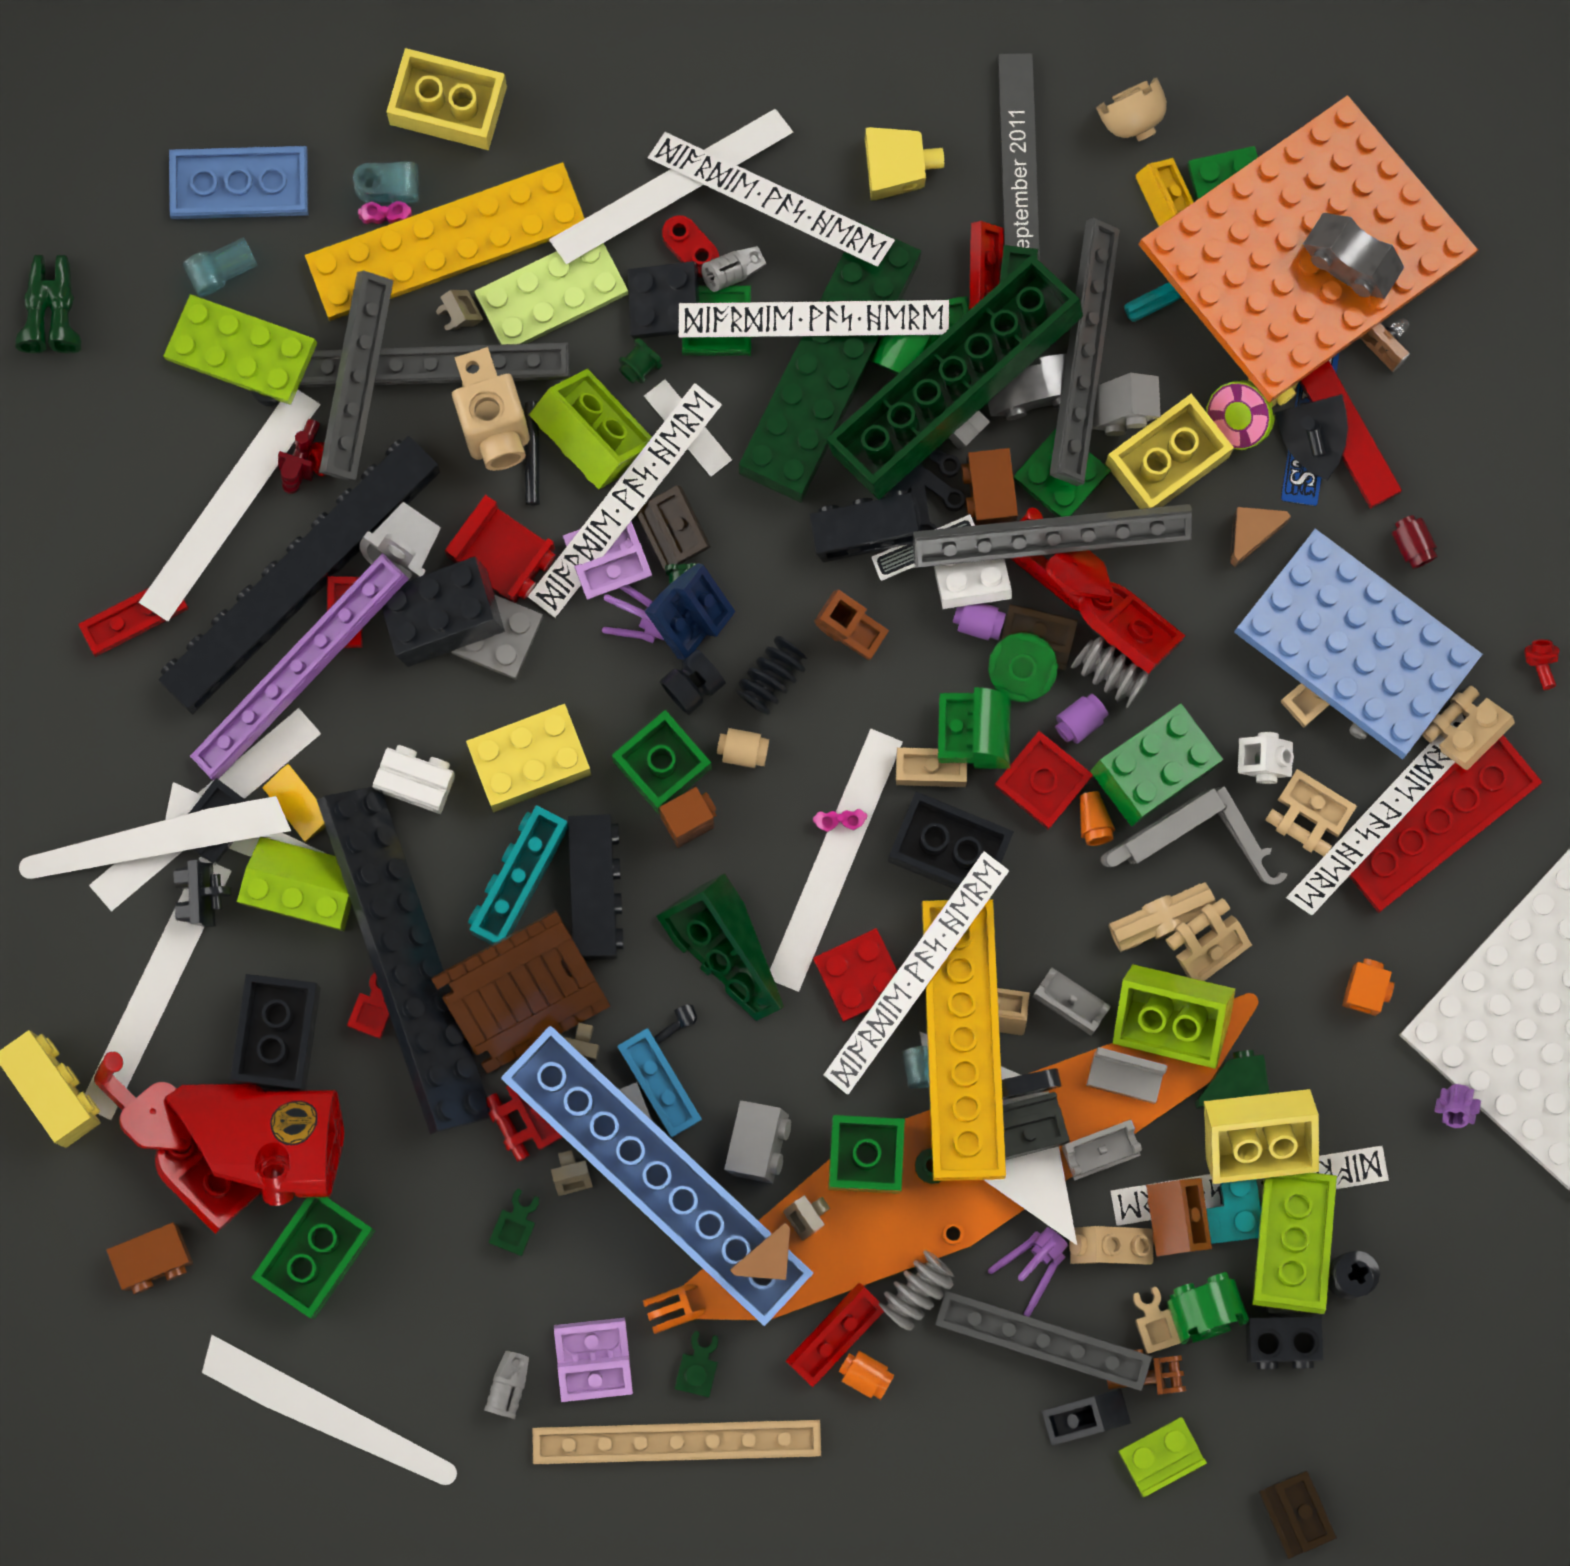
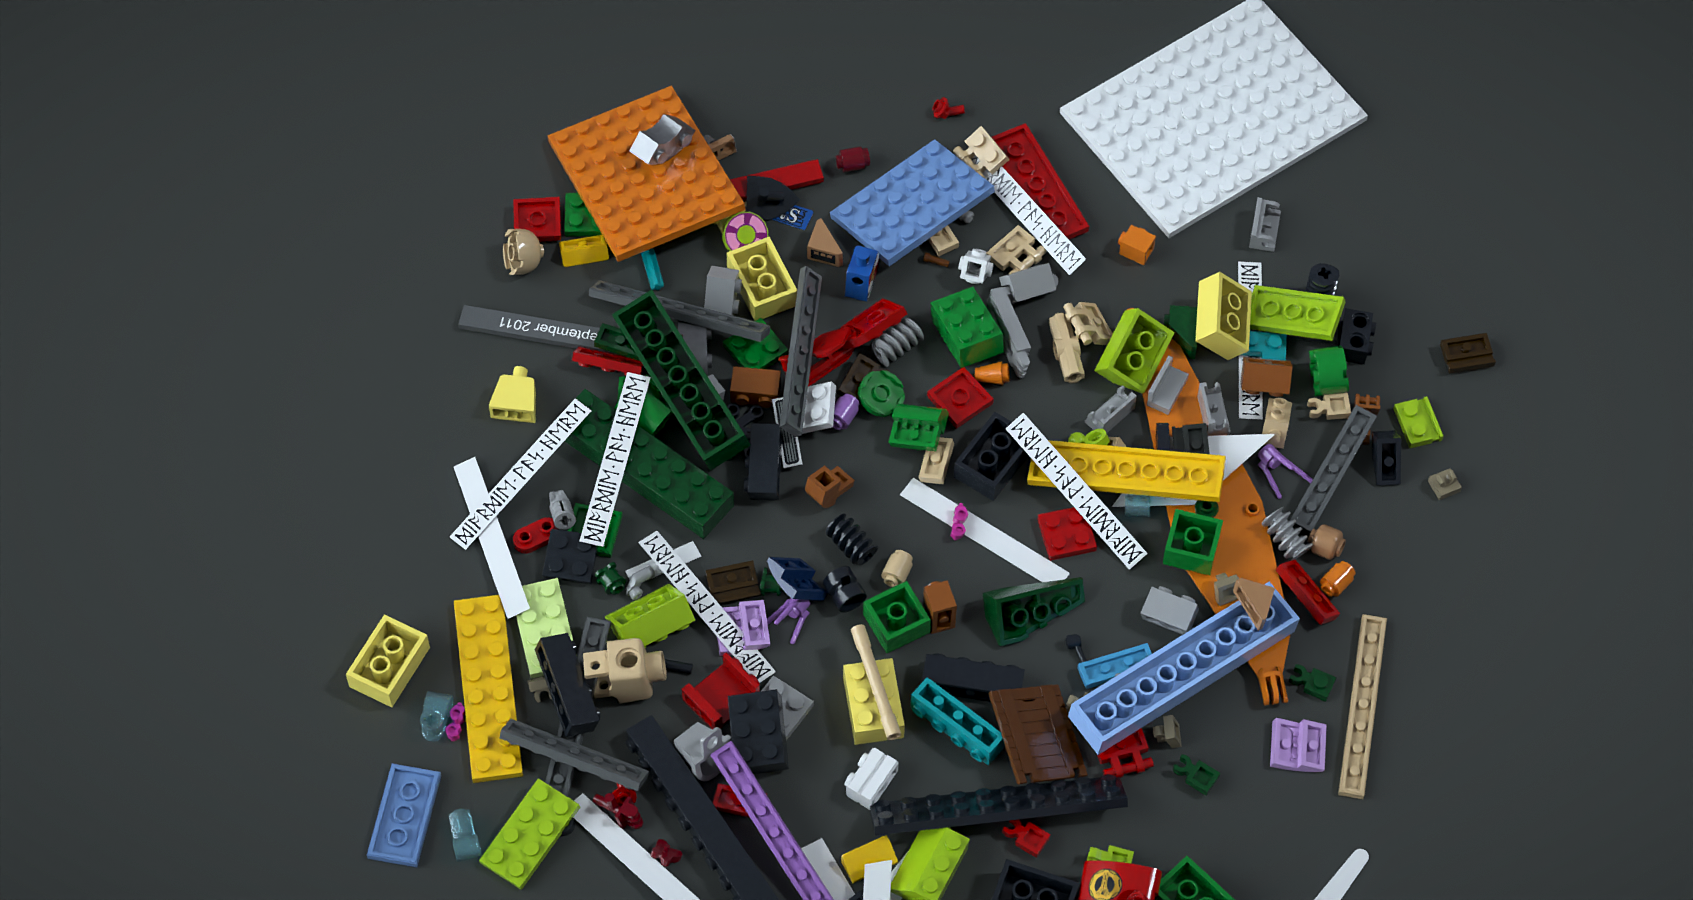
camera: 75 degrees left, 20 degrees down
light grey hinge [484,1351,529,1419] -> none
medium lavender brick [1055,694,1108,744] -> none
medium lavender gear [1435,1084,1481,1128] -> none
none -> red plate [513,197,561,242]
none -> black brick [535,633,600,737]
none -> light grey arm [626,566,655,600]
none -> dark red piece [650,839,683,866]
none -> blue torso [845,246,880,302]
none -> tan piece [851,624,902,740]
none -> reddish brown piece [923,252,950,268]
none -> light grey panel [999,263,1056,302]
none -> lime plate [1068,429,1110,445]
none -> lime plate [1087,845,1134,863]
none -> light grey hinge [1249,197,1281,252]
none -> medium nougat head [1308,524,1346,560]
none -> dark tan tile [1428,468,1462,500]

